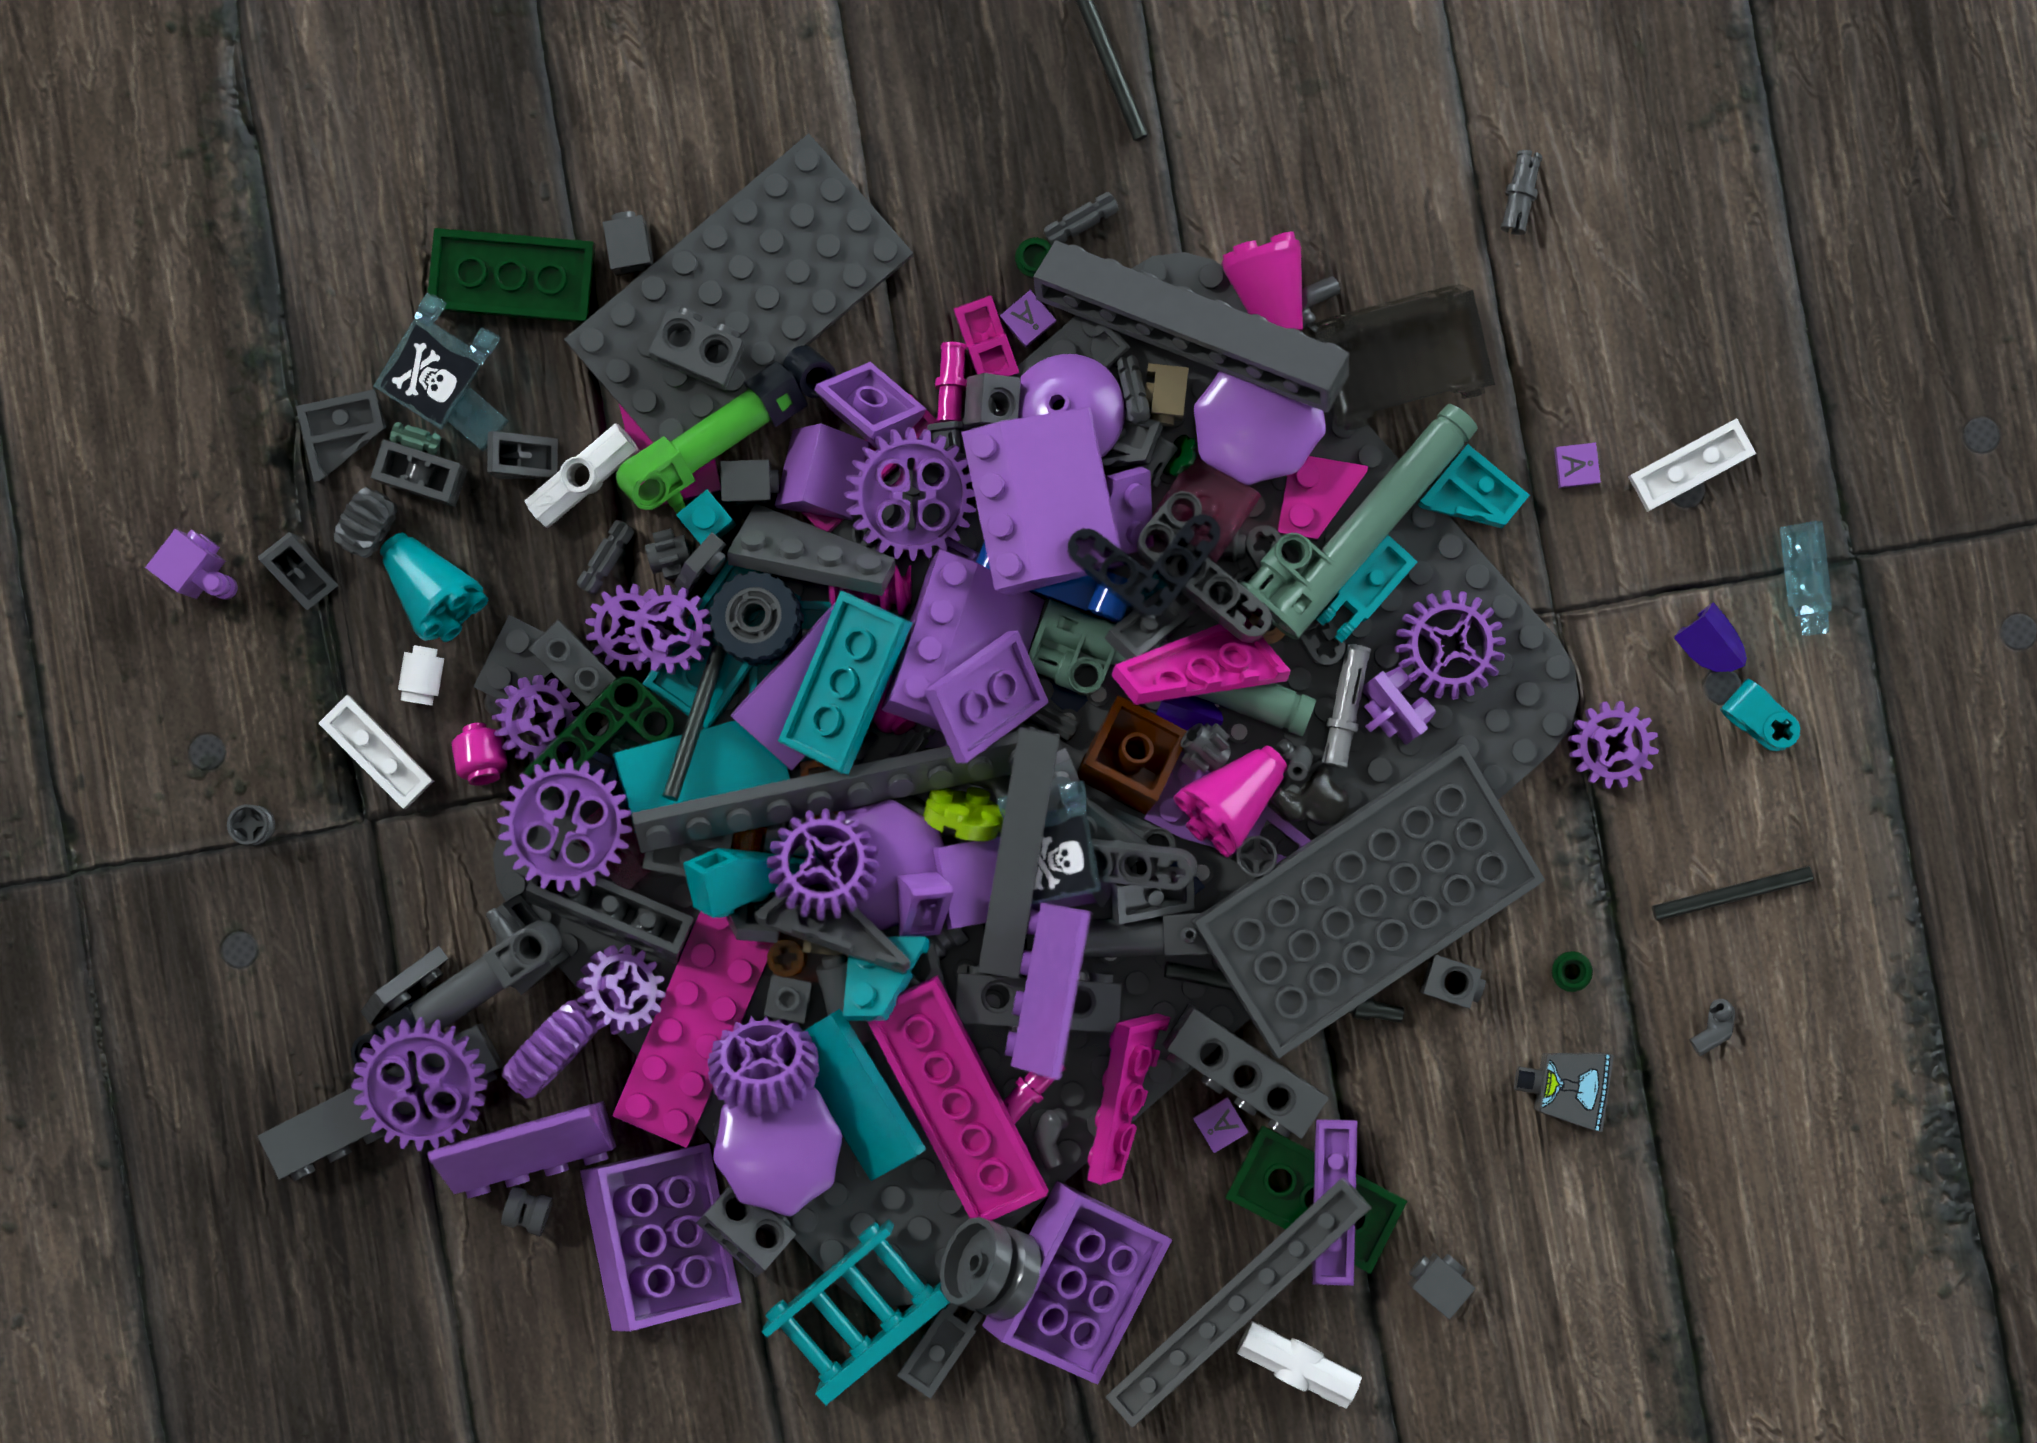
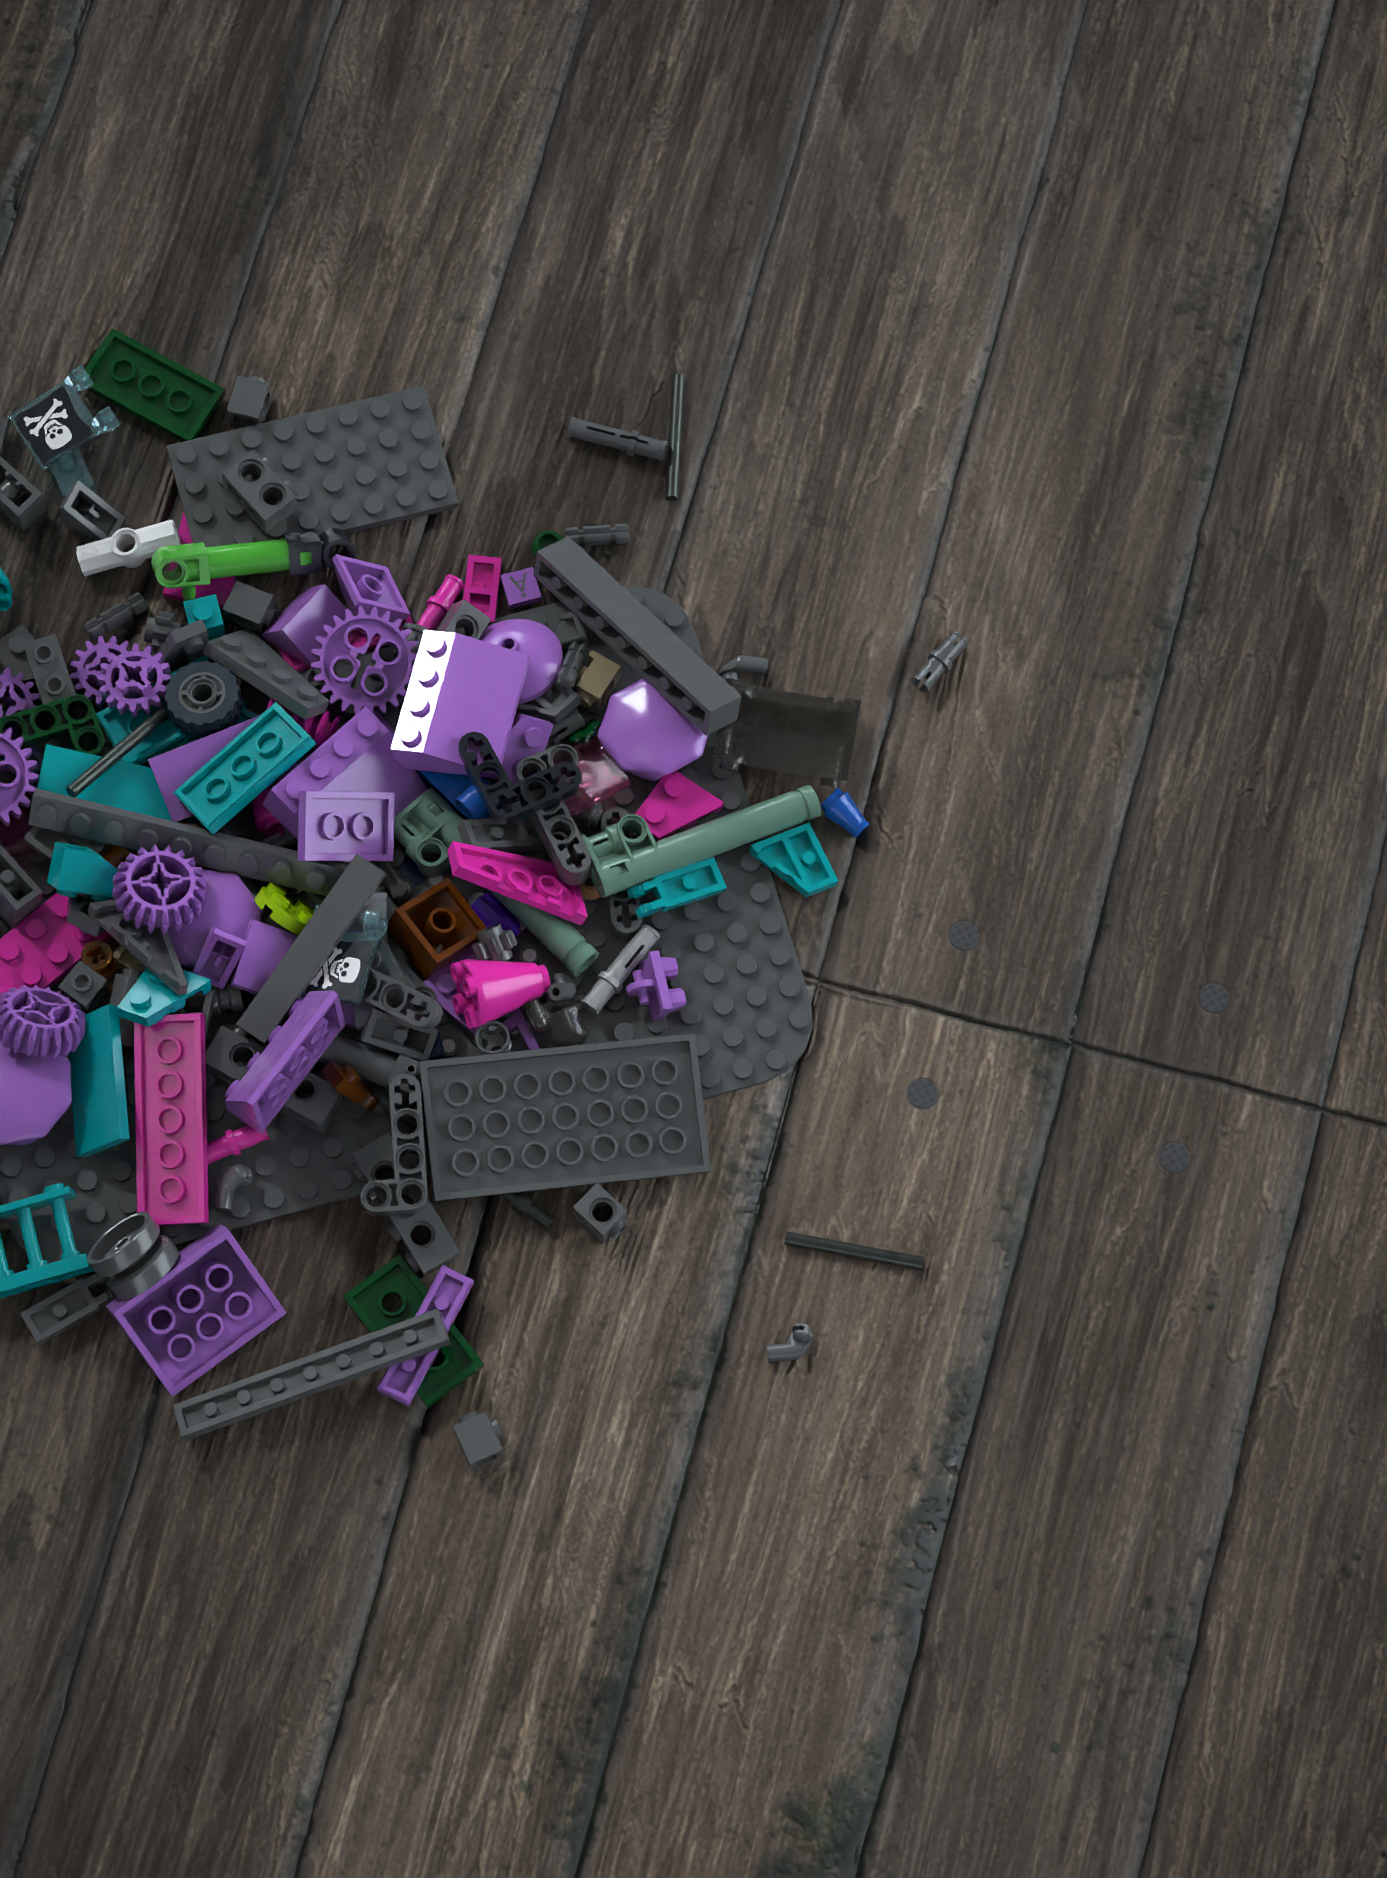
camera: 15 degrees right, 15 degrees down
sand green piece [390,422,441,455] -> none
dark pink wing [1087,1013,1171,1185] -> none
medium lavender tile [1193,1097,1249,1153] -> none
dark pink cone [1221,231,1303,331] -> none
white piece [1236,1321,1362,1409] -> none
medium lavender gear [1395,590,1506,700] -> none
dark grey torso [1514,1052,1614,1132] -> none
dark green plate [1551,951,1593,992] -> none
medium lavender tile [1554,443,1601,488] -> none
medium lavender gear [1569,701,1659,789] -> none
white plate [1628,418,1756,512] -> none
dark purple brick [1674,602,1747,672] -> none
teal piece [1720,678,1801,752] -> none
clear light blue hinge [1780,521,1832,636] -> none
none -> reddish brown plate [322,1061,381,1111]
none -> dark grey beam [360,1073,428,1216]
none -> dark grey pin [567,417,668,462]
none -> blue cone [820,788,869,838]

